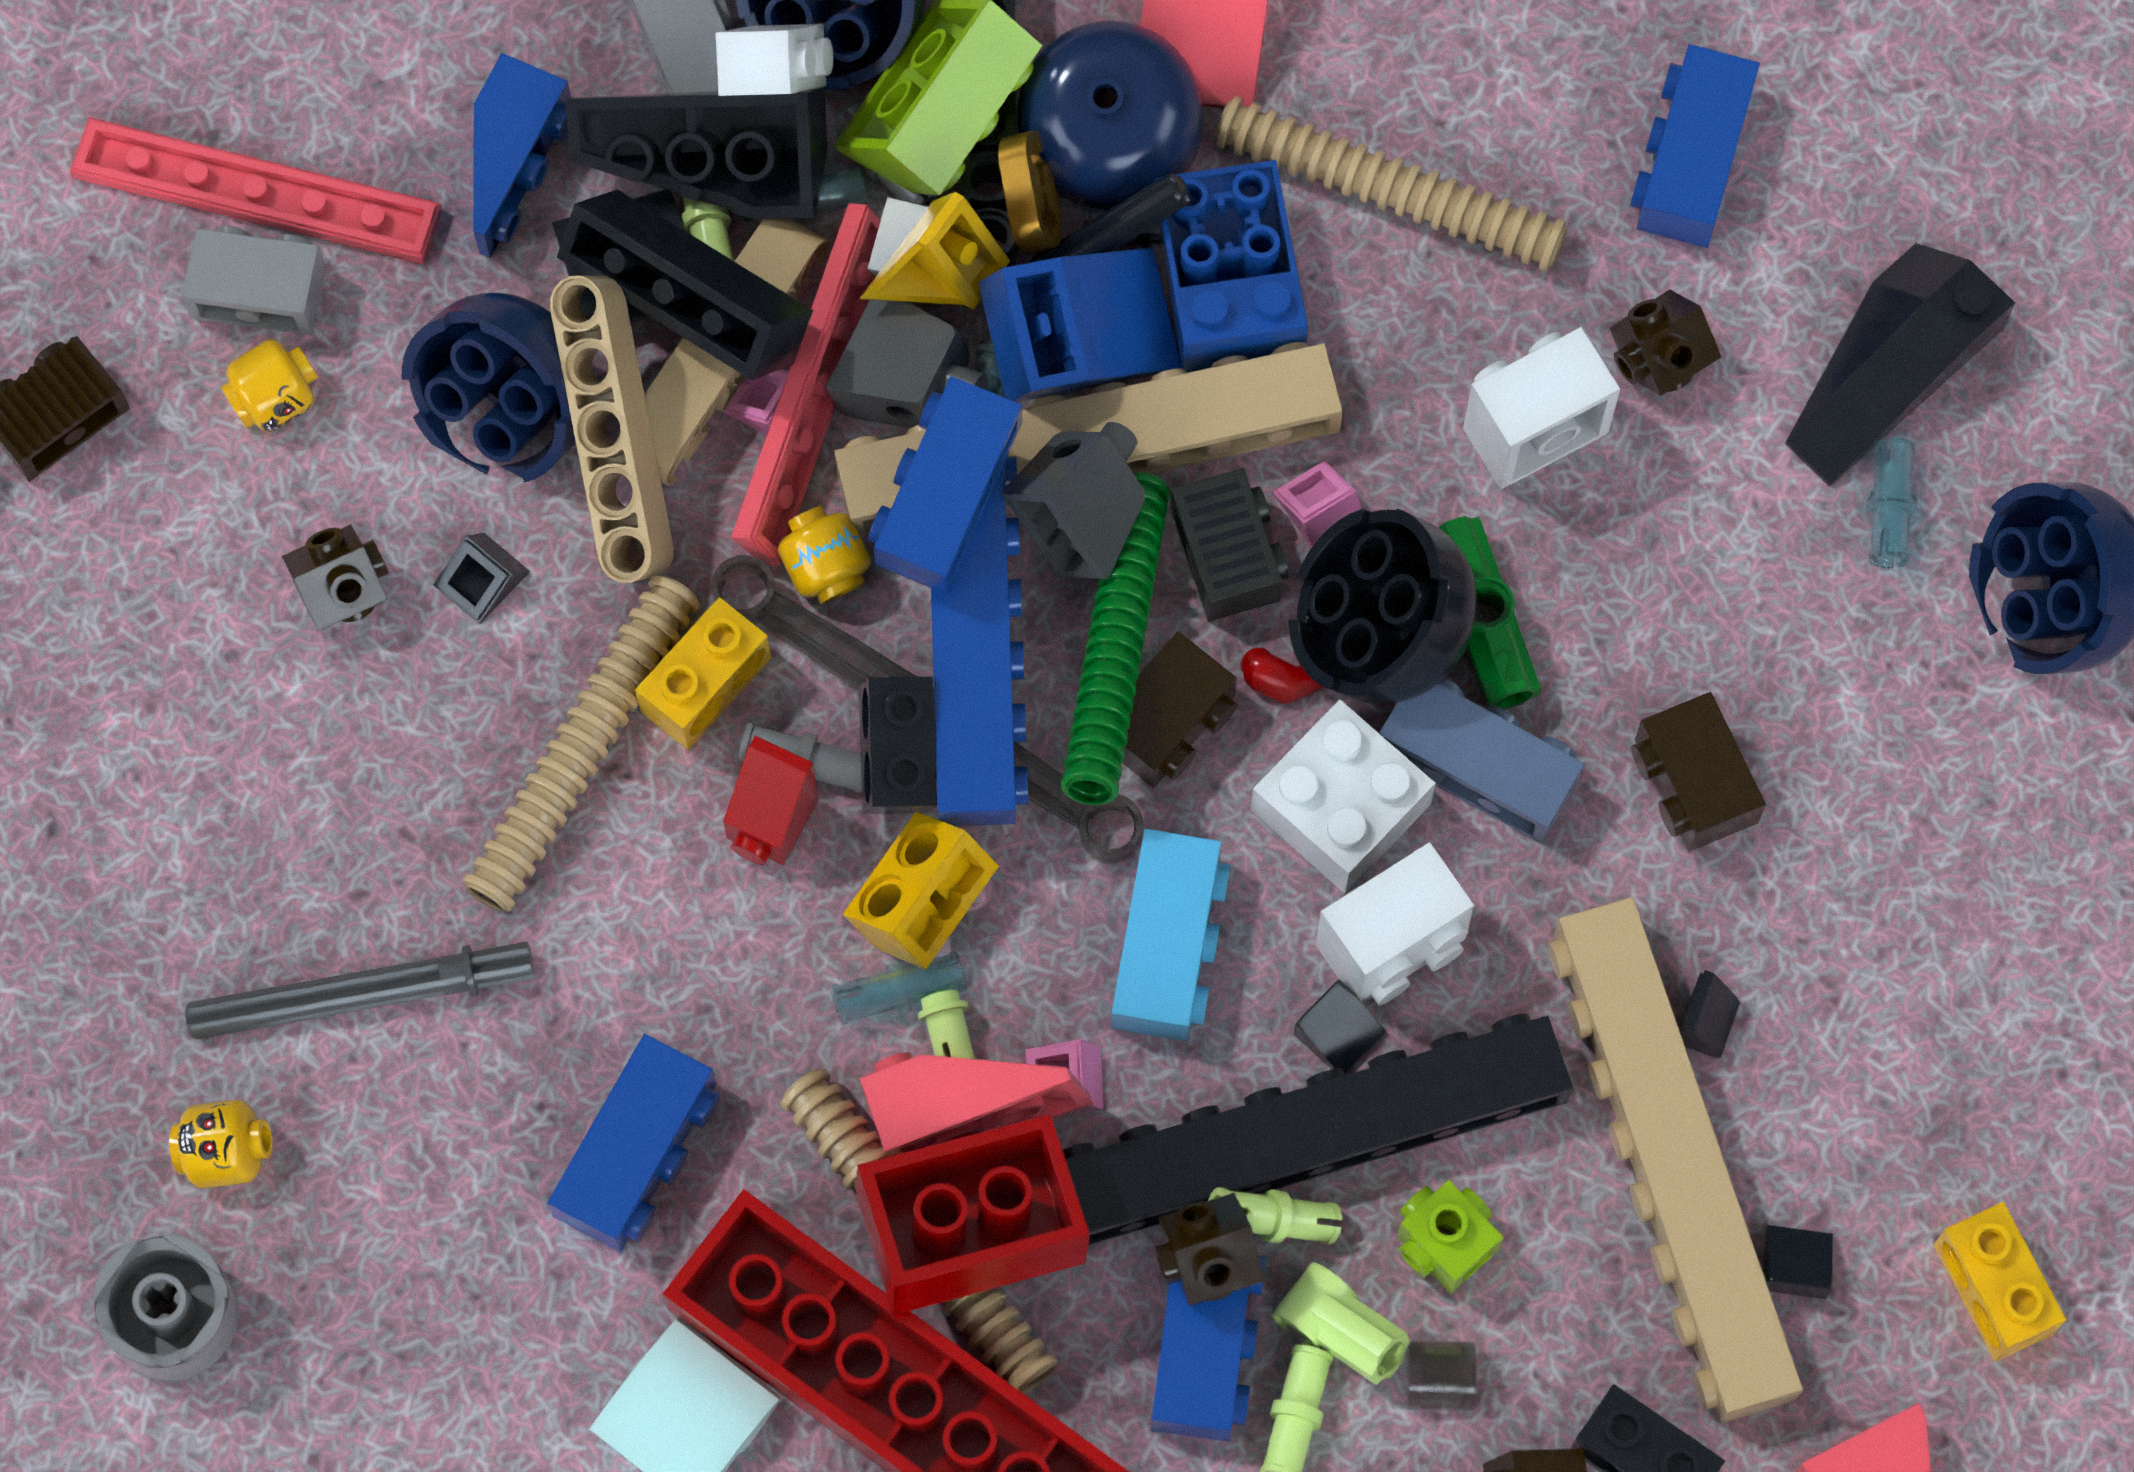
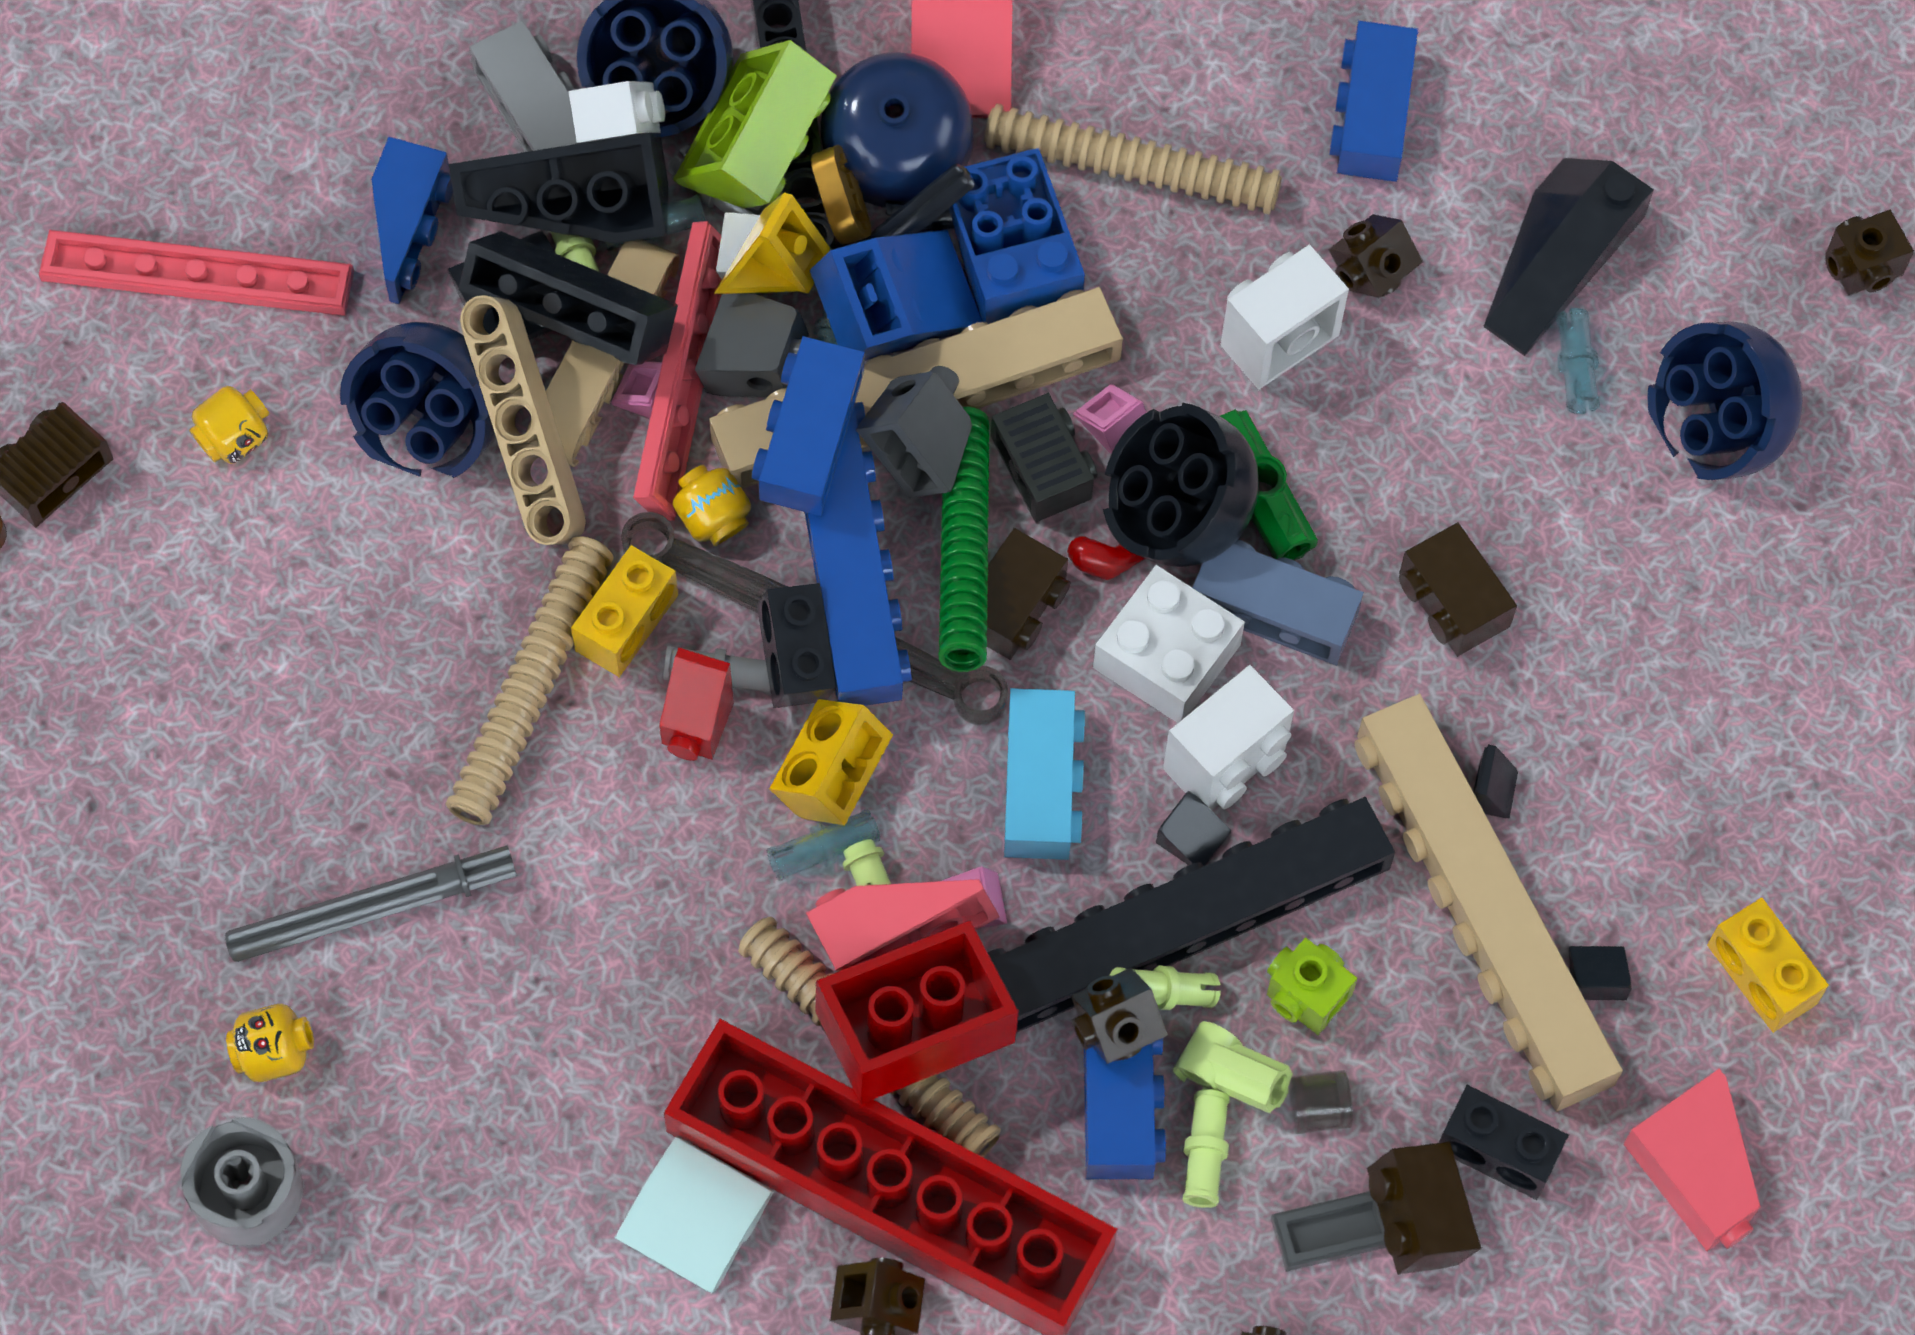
camera: 10 degrees left, 5 degrees down
light grey brick [181,226,326,335] -> none
brick [282,524,389,632] -> none
black slope [433,533,530,624] -> none
blue brick [547,1033,720,1252] -> none

